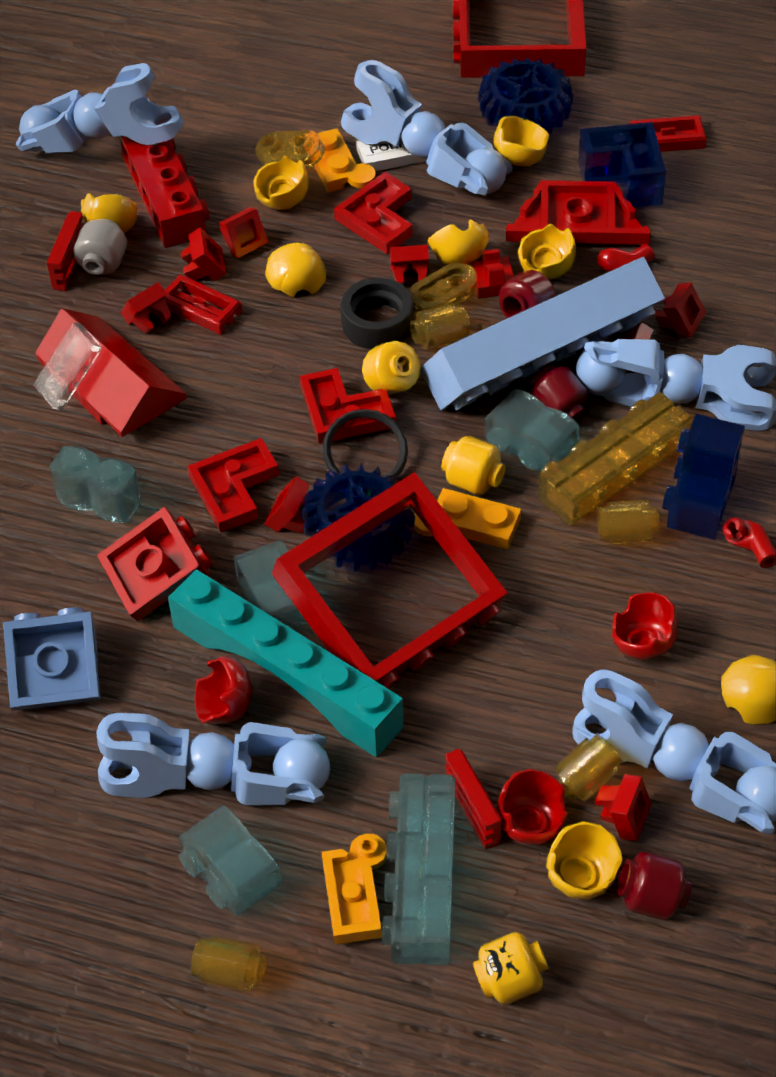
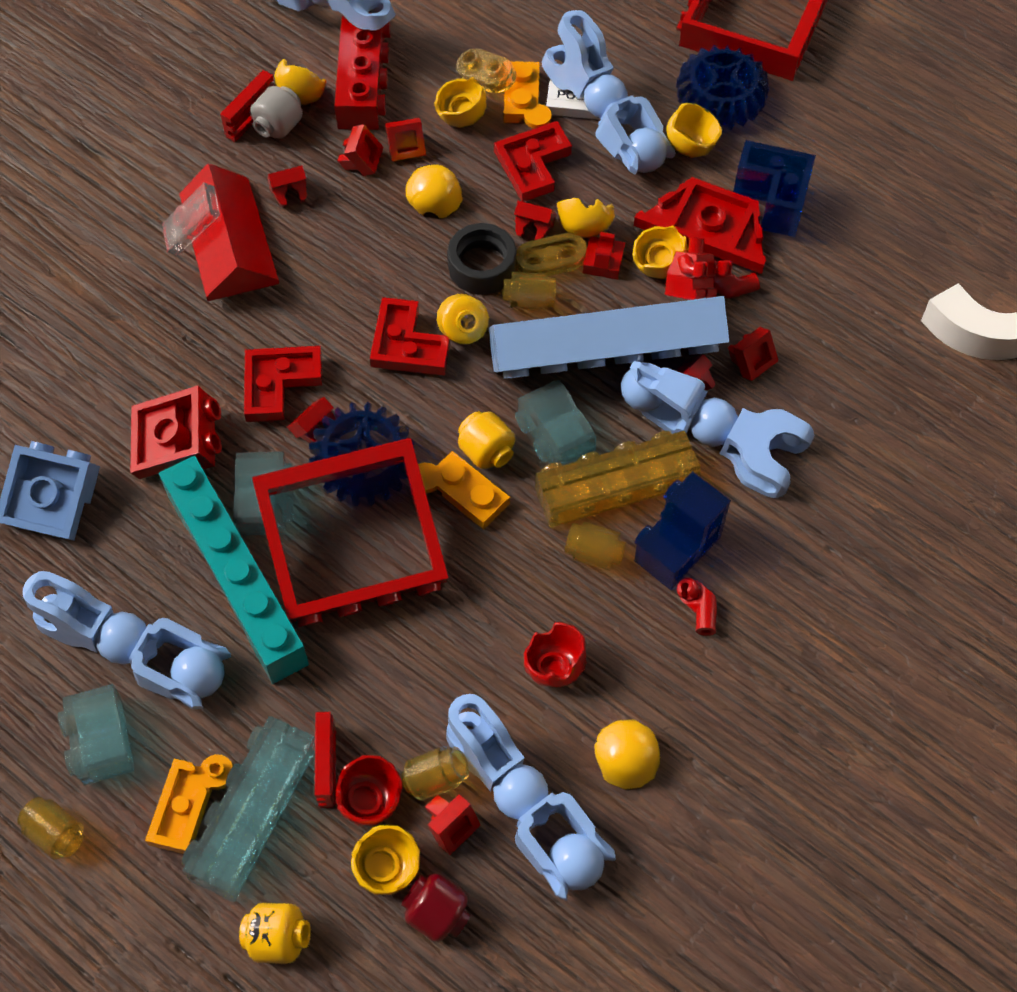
camera: 20 degrees right, 10 degrees up
clear light blue brick [49,446,142,523] -> none
red tile [165,274,243,335] -> none
red hair [195,656,253,724] -> none
black tyre [322,409,408,491] -> none
dark red head [499,270,556,318] -> none
dark red head [529,365,588,425] -> none
red tile [629,115,707,154] -> none
none -> red piece [665,237,733,300]

